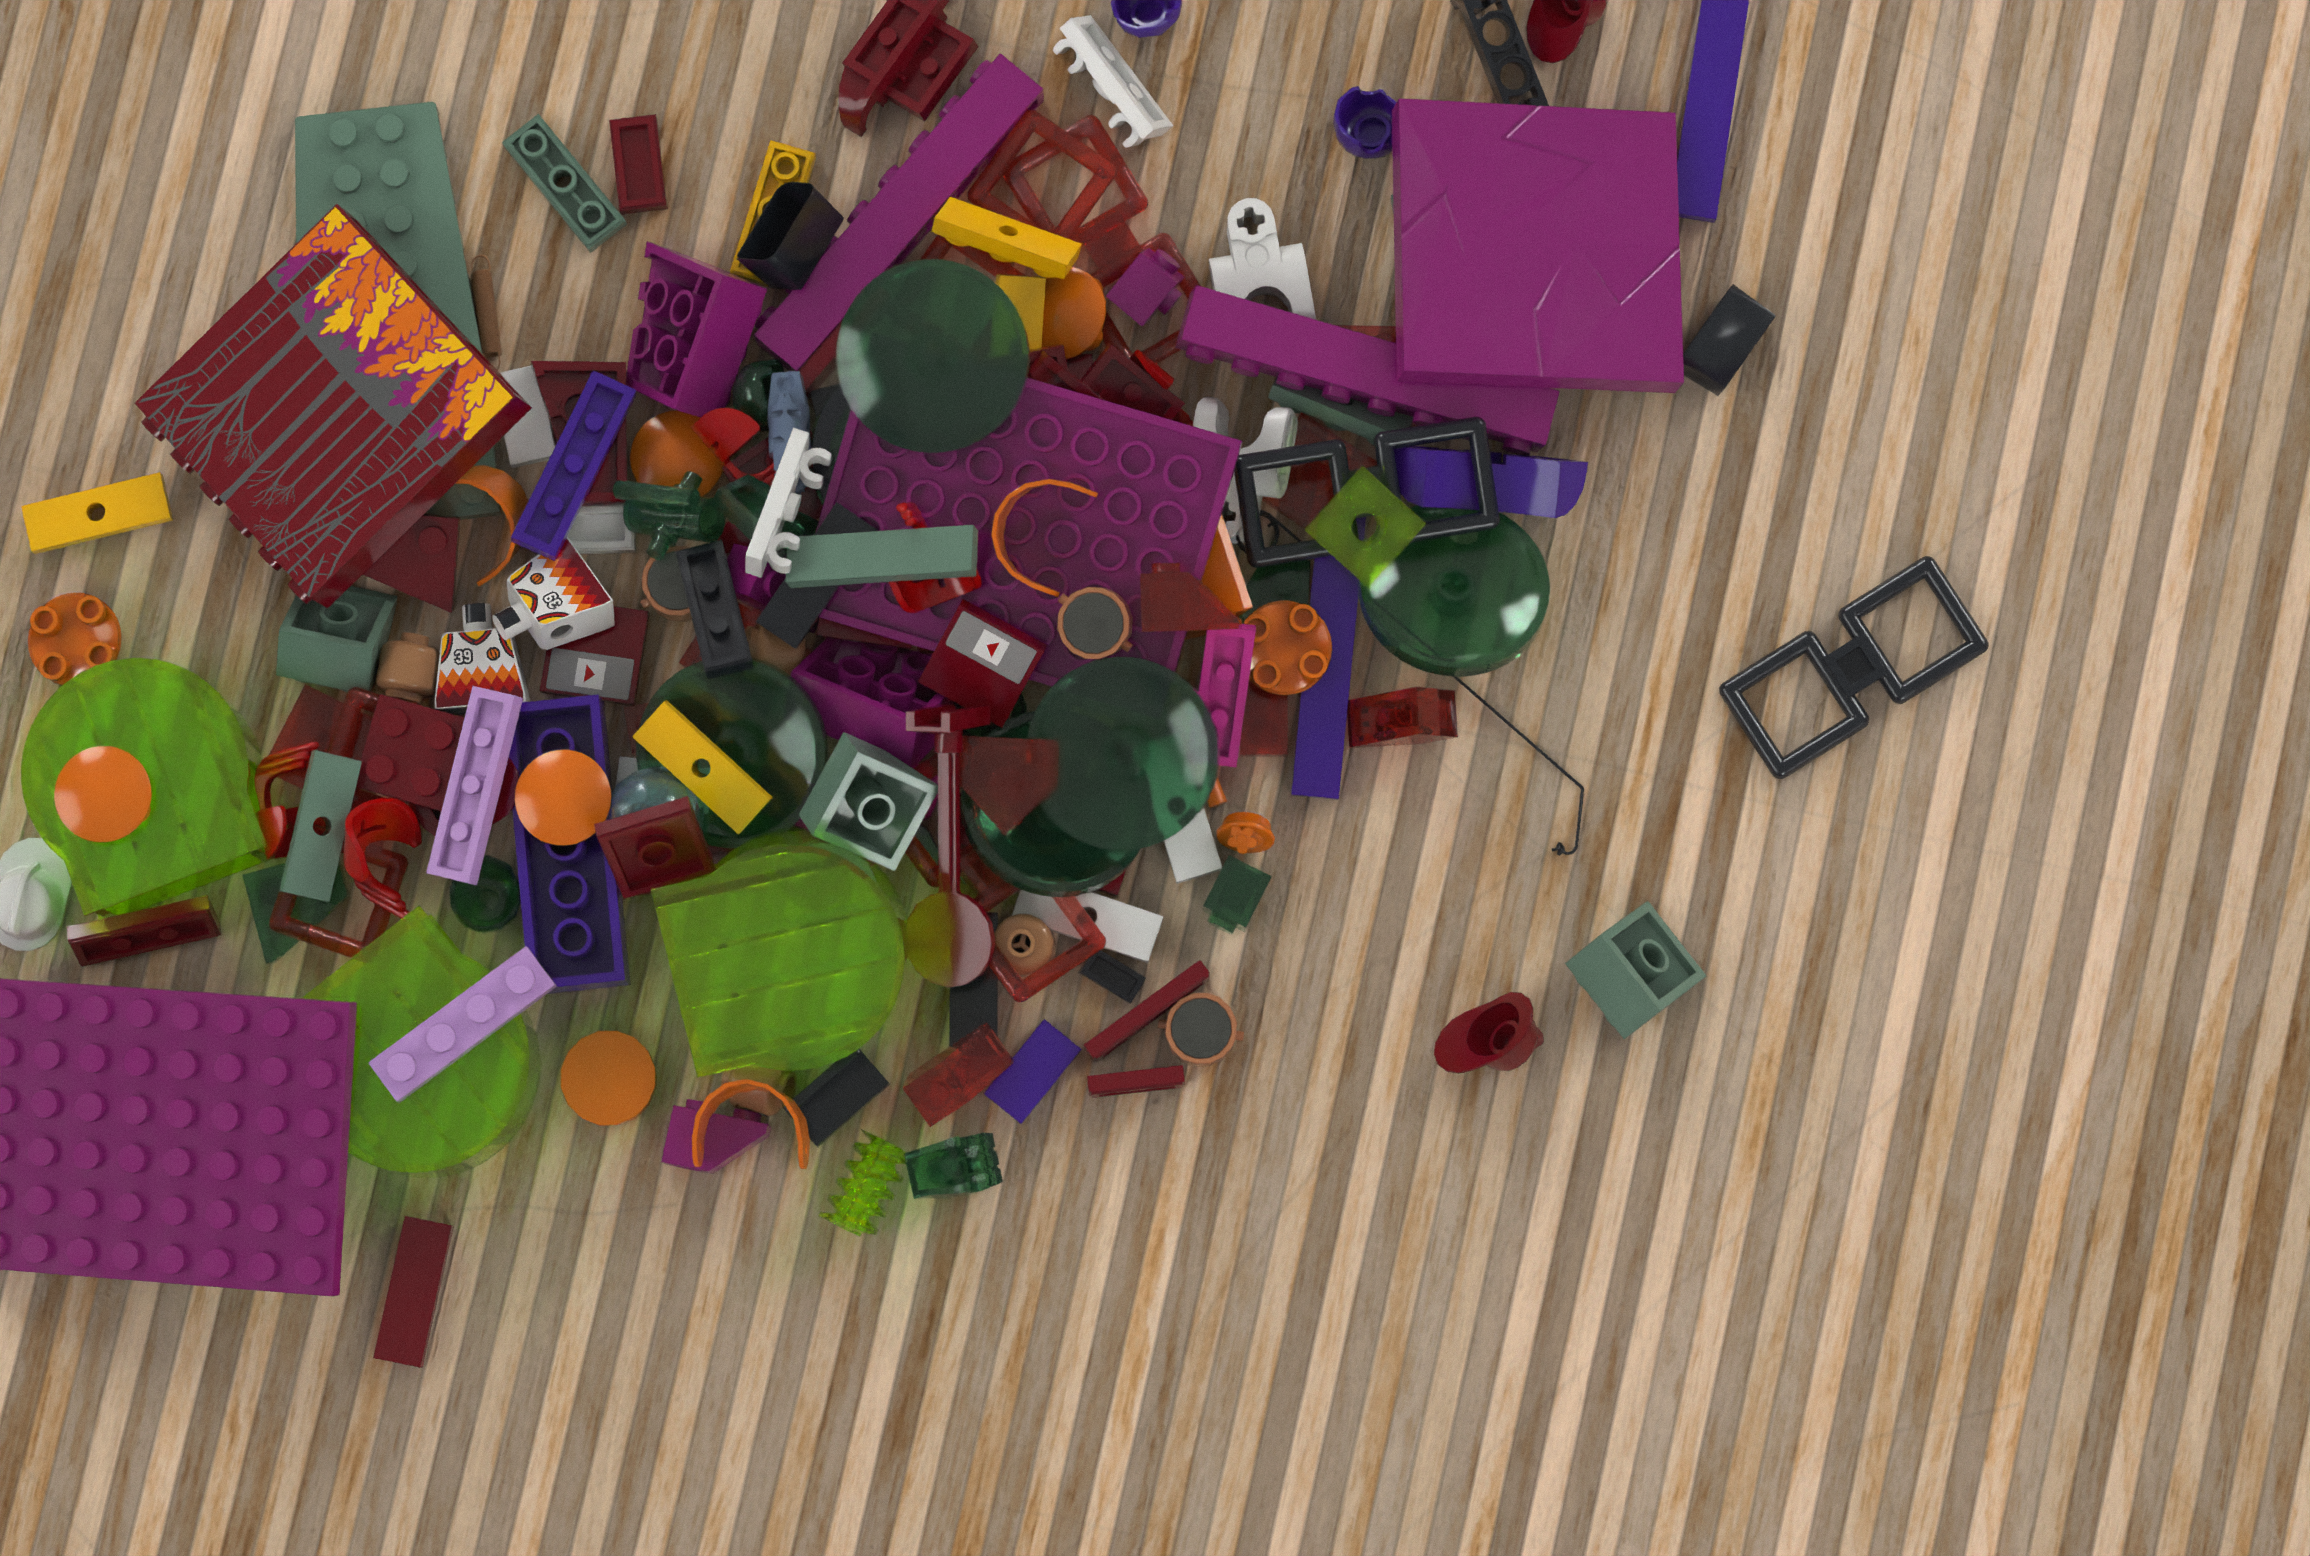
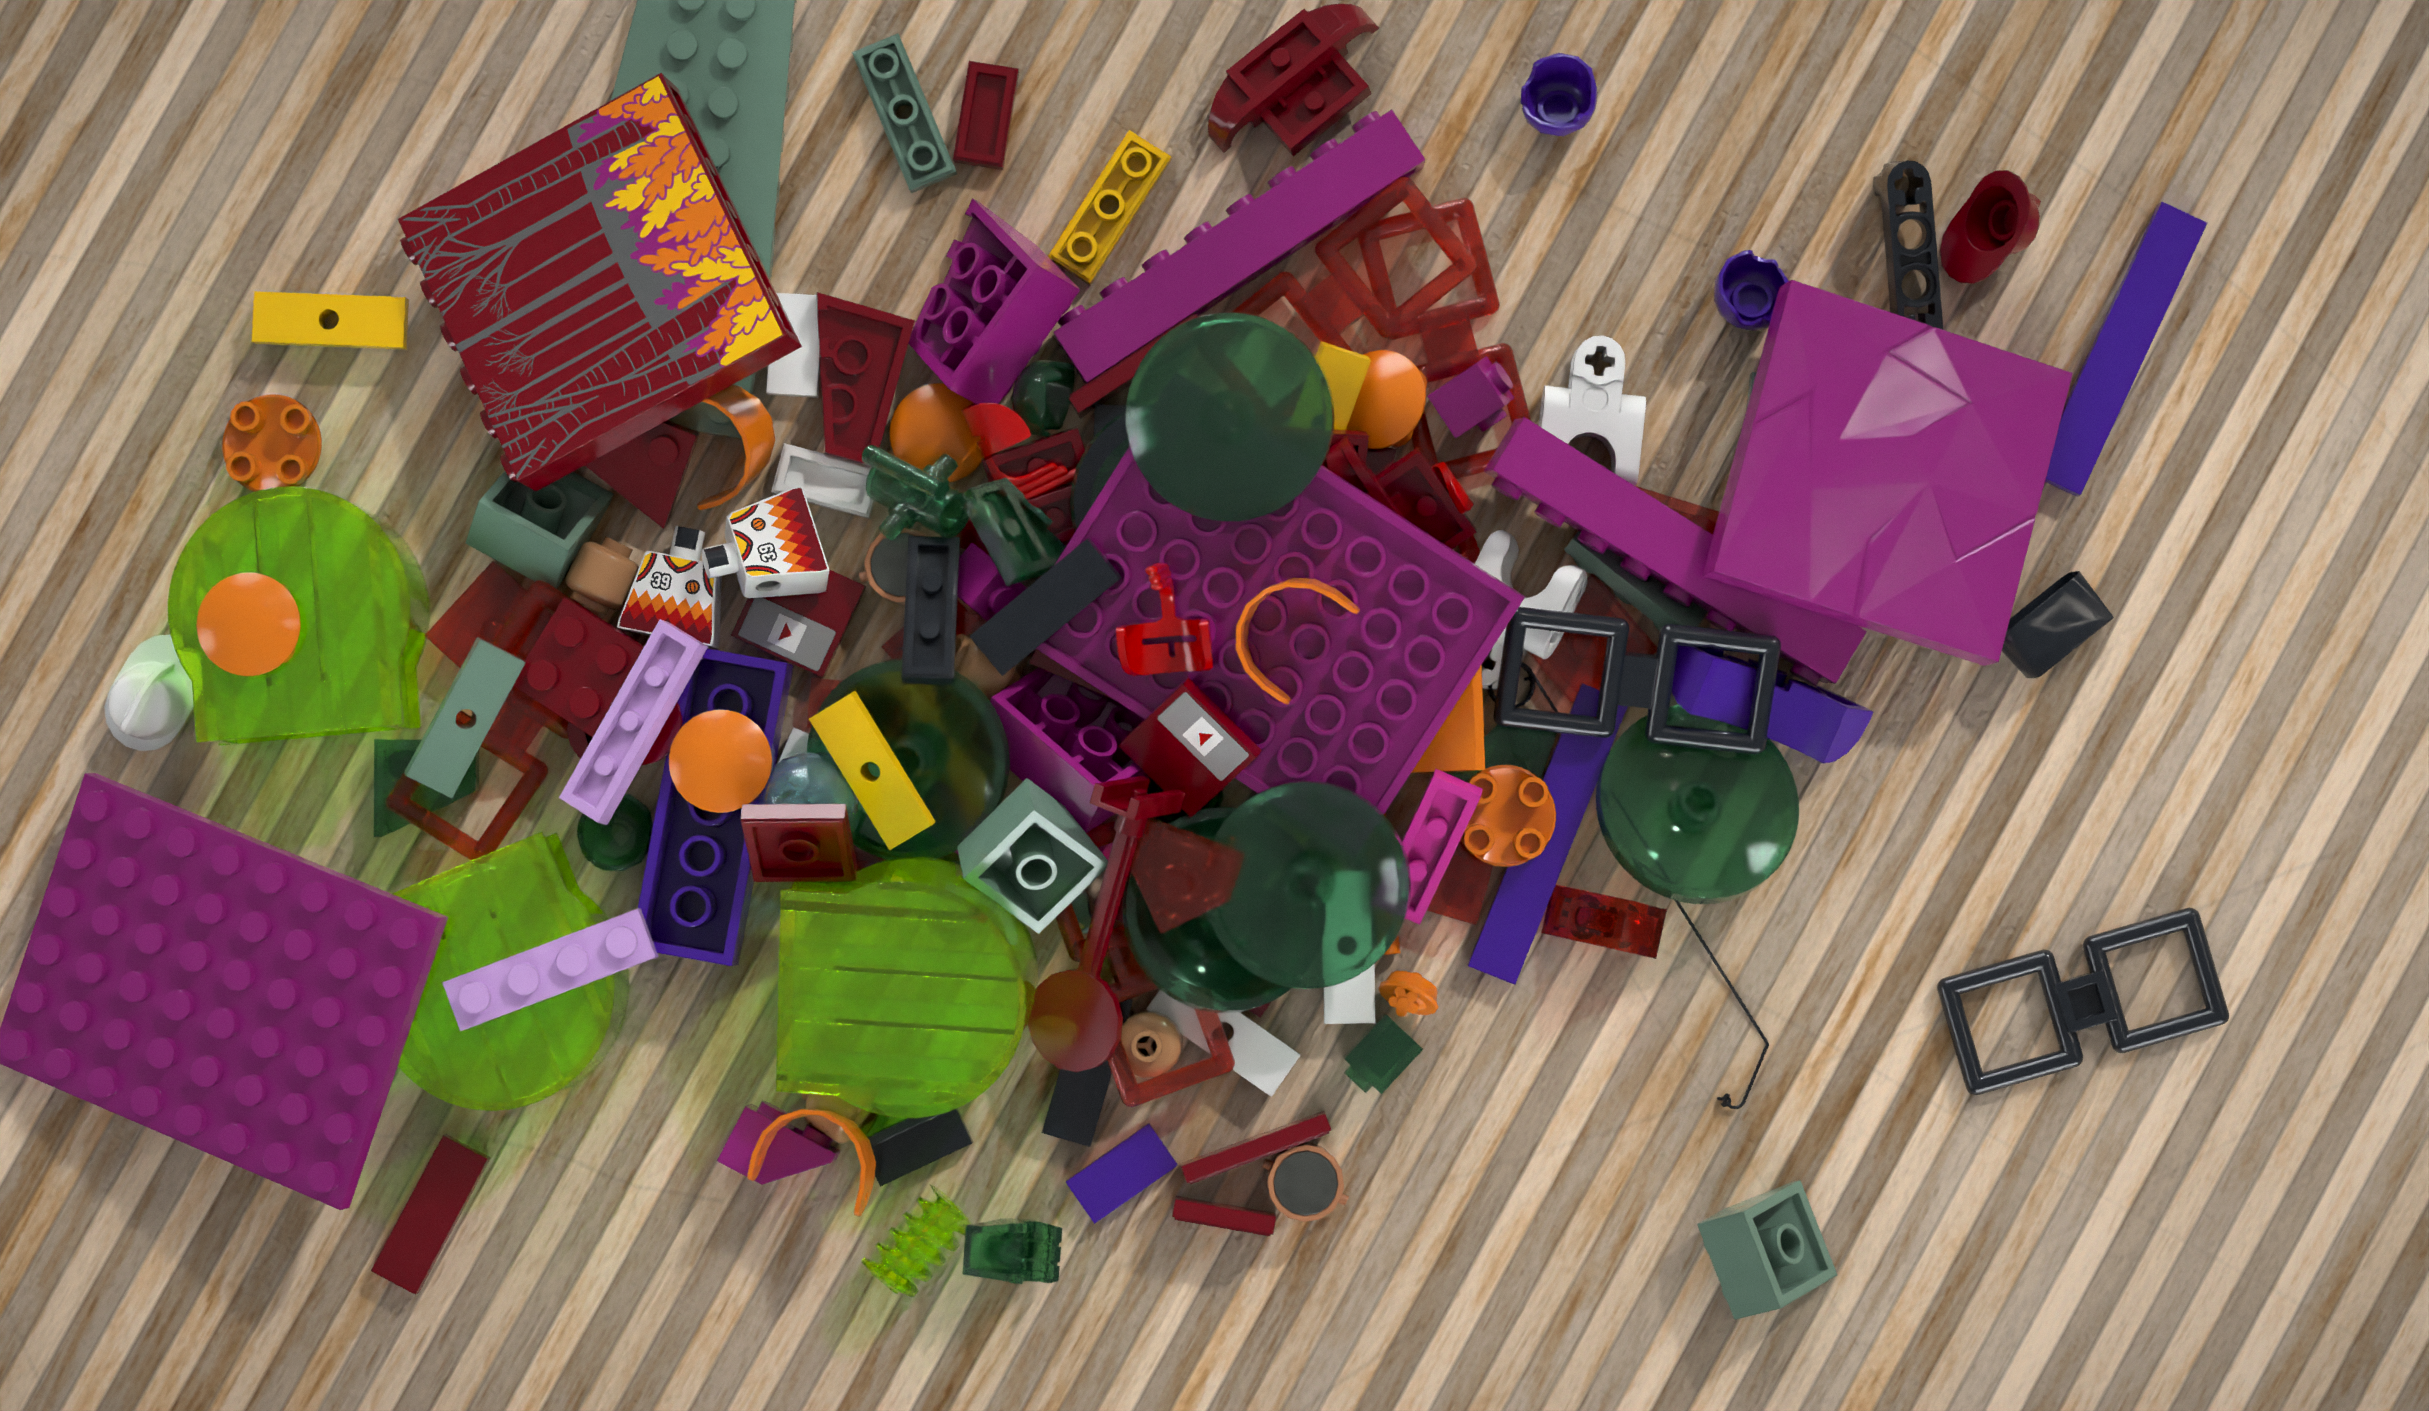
camera: 15 degrees right, 5 degrees up
dark red tile [67,895,221,967] -> none
red helmet [254,741,326,860] -> none
red helmet [344,798,422,922] -> none
medium nougat piece [471,255,502,371] -> none
dark purple plate [511,370,636,561] -> none
orange tile [561,1031,657,1126] -> none
black piece [736,182,844,290] -> none
white plate [745,428,831,578] -> none
sand blue hinge [767,371,811,495] -> none
sand green tile [785,525,978,588] -> none
clear red slope [902,1022,1014,1127] -> none
yellow tile [931,197,1082,279] -> none
white plate [1053,15,1173,148] -> none
pearl dark grey piece [1057,587,1133,659] -> none
black piece [1078,947,1146,1004] -> none
clear red slope [1140,563,1242,632] -> none
clear neon green piece [1304,466,1426,588] -> none
dark red piece [1434,992,1544,1074] -> none

